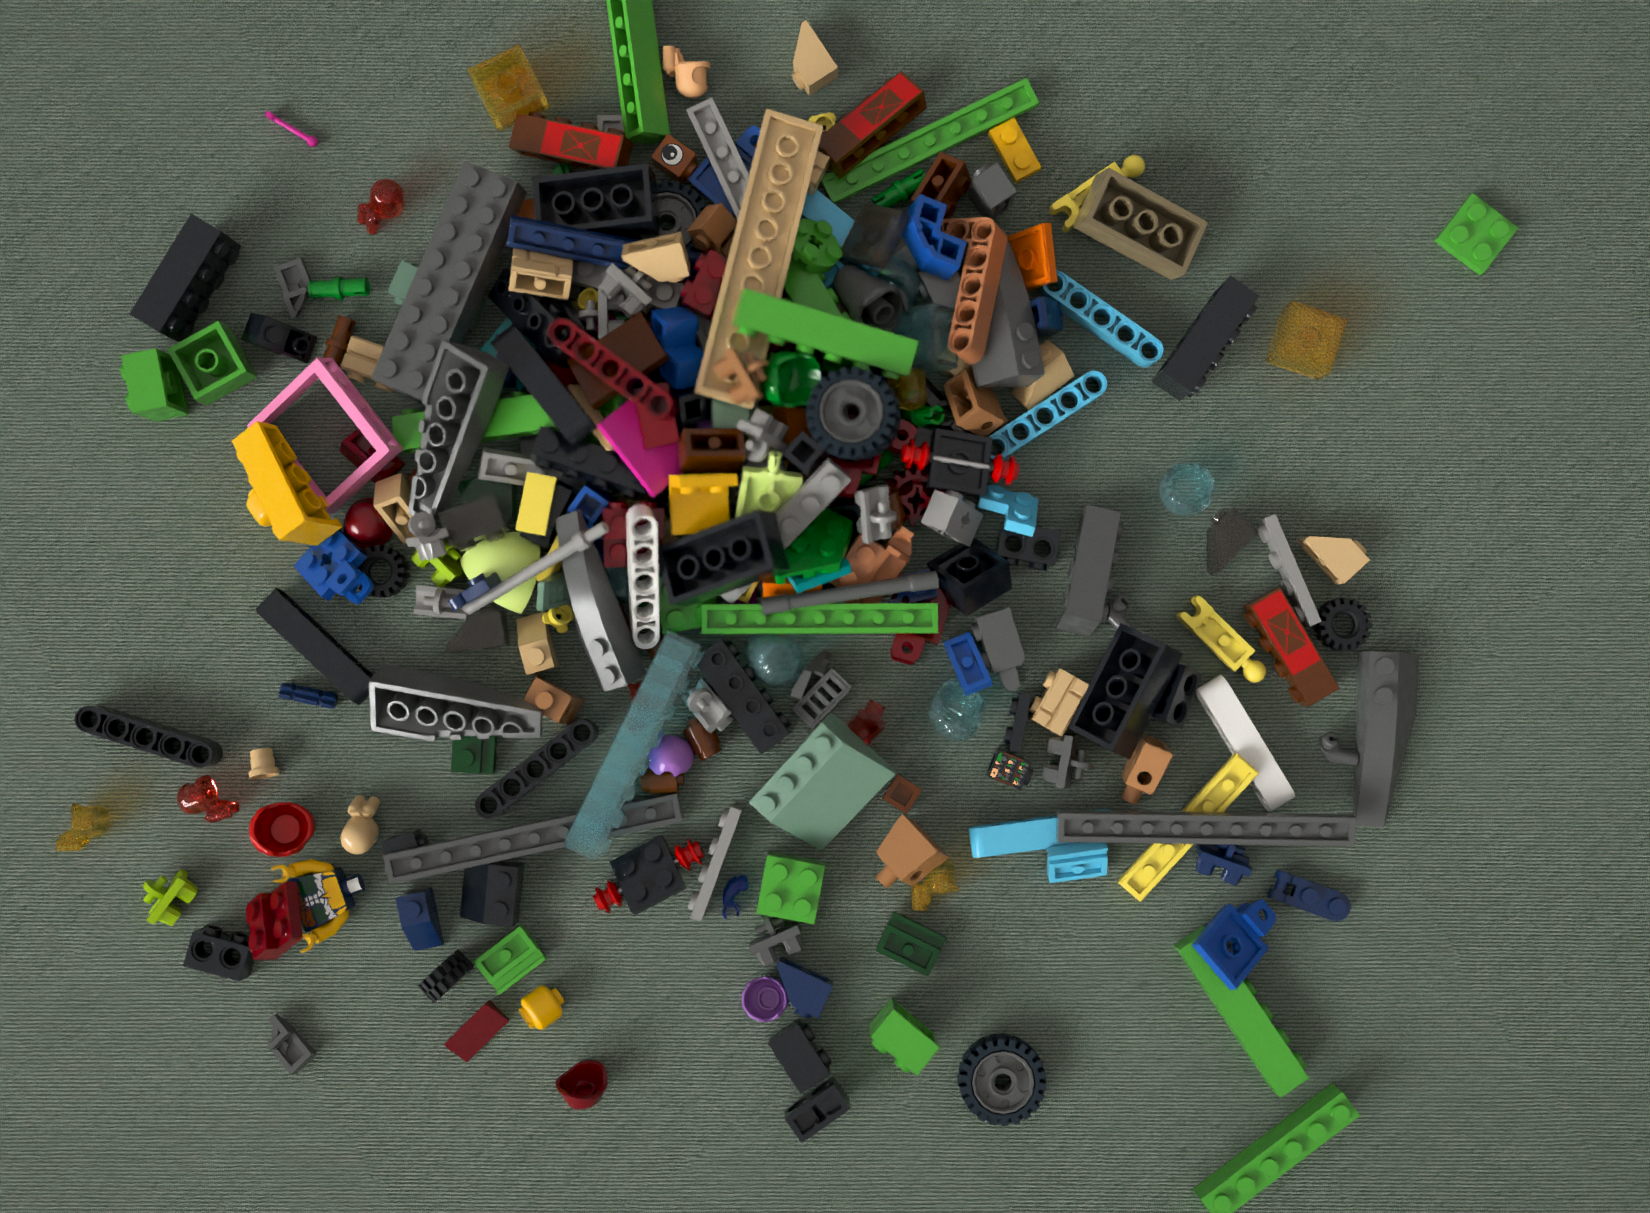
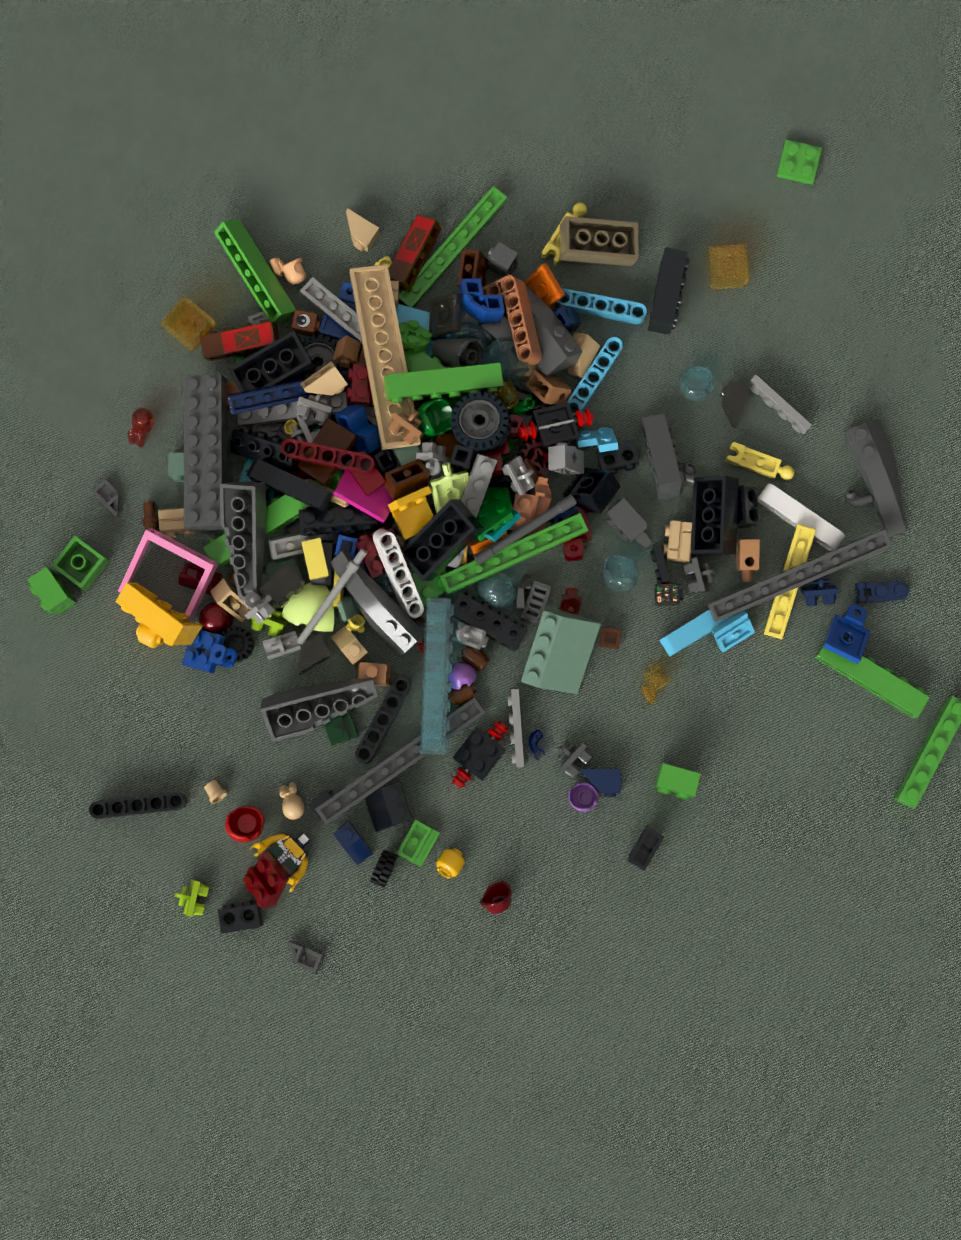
camera: 20 degrees left, 5 degrees down
clear yellow piece [56,802,111,852] -> none
black brick [129,214,241,342] -> none
clear red piece [176,775,240,823] -> none
black slope [241,313,317,364] -> none
black beam [256,587,373,705] -> none
dark pink hinge [264,111,318,147] -> none
dark blue axle [279,683,338,709] -> none
green pin [308,276,371,300] -> none
dark red slope [444,999,509,1062] -> none
dark blue plate [448,572,502,611] -> none
tan brick [508,248,573,300] -> none
bright green brick [756,851,825,924] -> none
black brick [768,1019,832,1094] -> none
green pin [871,168,926,214] -> none
dark green plate [875,911,947,977] -> none
medium nougat torso [876,814,949,889] -> none
blue plate [943,632,993,696] -> none
wheel [958,1033,1046,1126] -> none
yellow plate [988,117,1041,184] -> none
reddish brown brick [1243,587,1340,706] -> none
tan slope [1297,536,1370,585] -> none
black tyre [1313,598,1372,651] -> none

